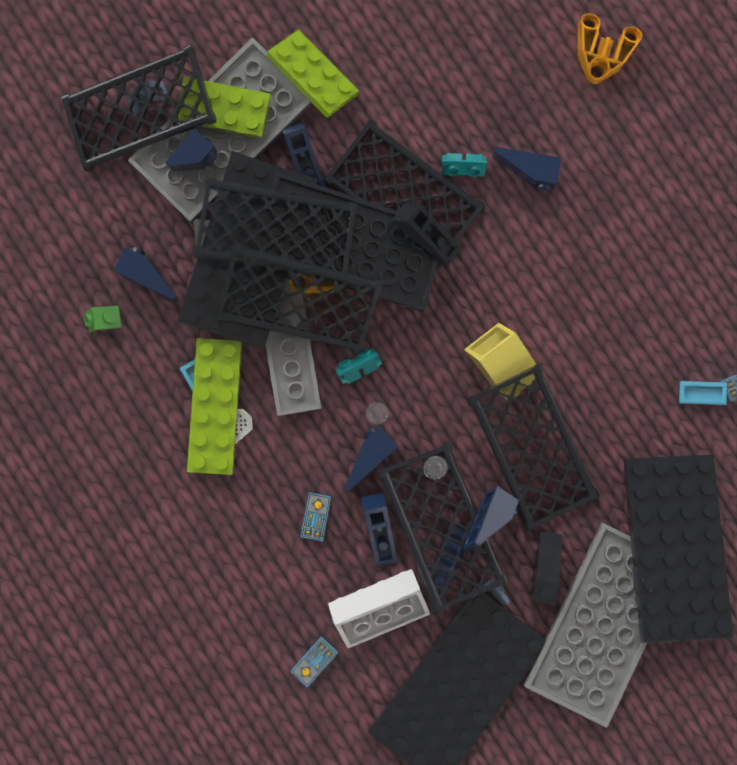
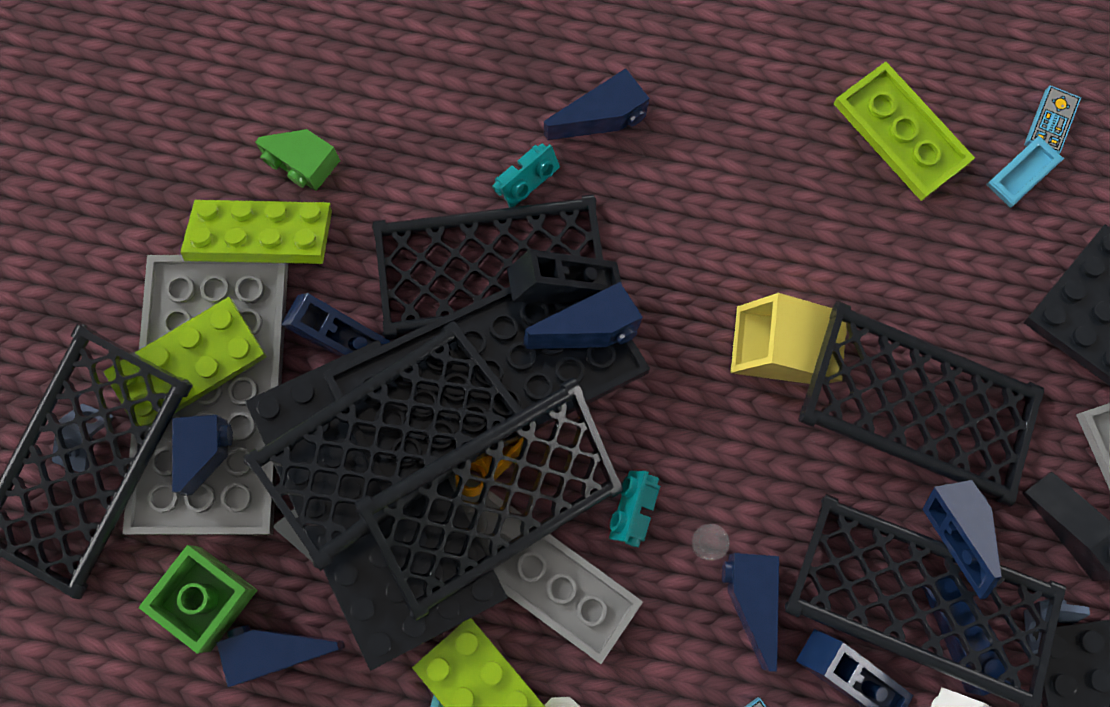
camera: 50 degrees left, 10 degrees down
clear tile [424,456,447,480] -> none
none -> bright green brick [138,545,258,654]
none -> bright green slope [255,129,340,191]
none -> dark blue slope [523,282,643,349]
none -> lime plate [834,61,975,201]

